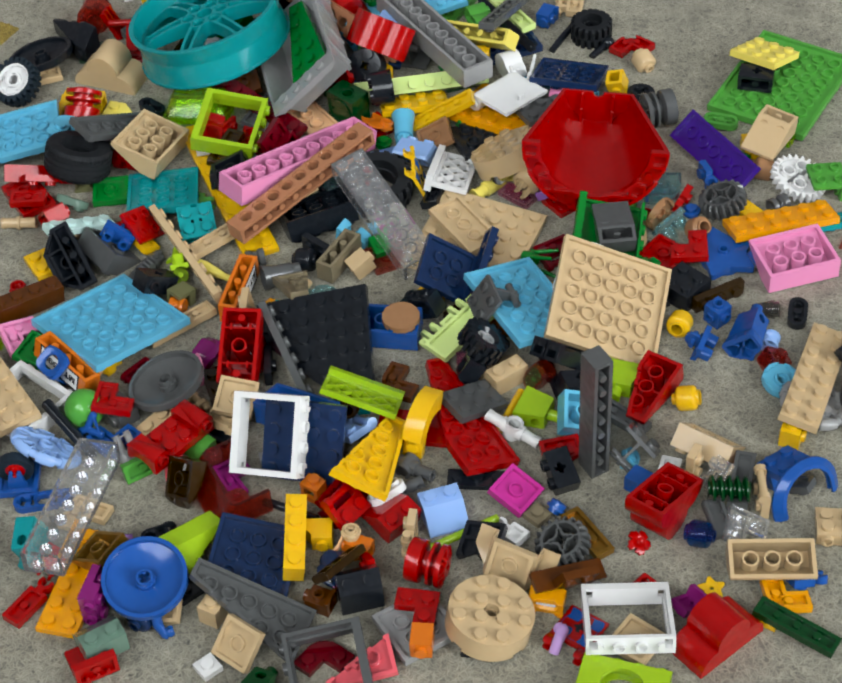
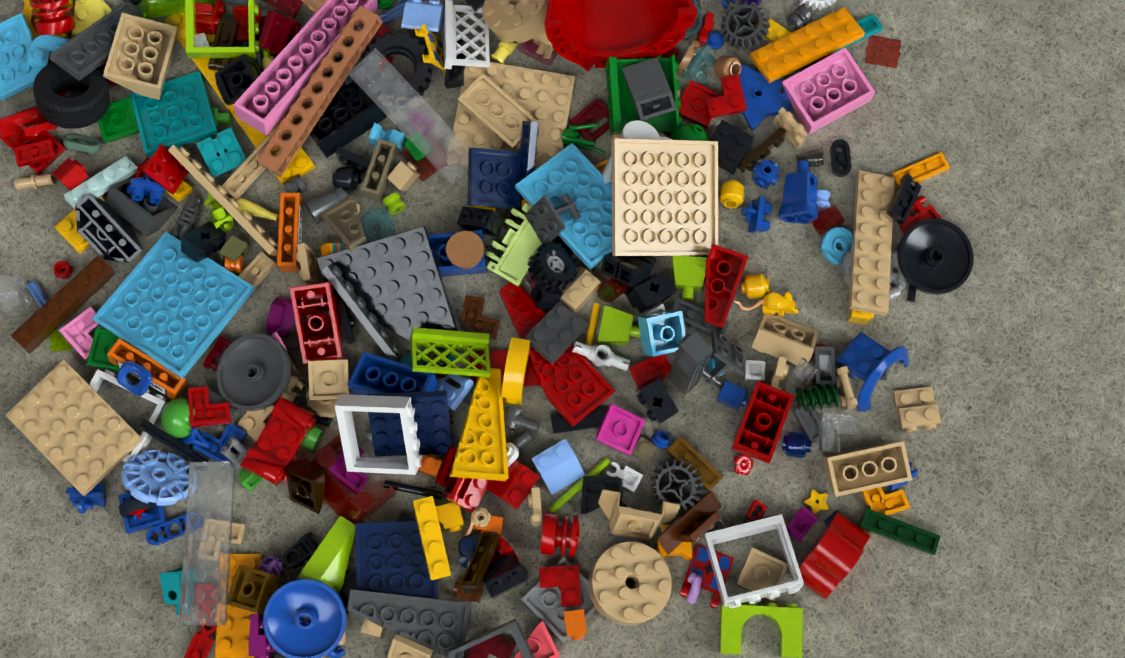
camera: 15 degrees left, 30 degrees up
none -> lime wheel [383,192,406,216]
none -> yellow animal [734,292,798,316]
none -> tan plate [773,107,808,150]

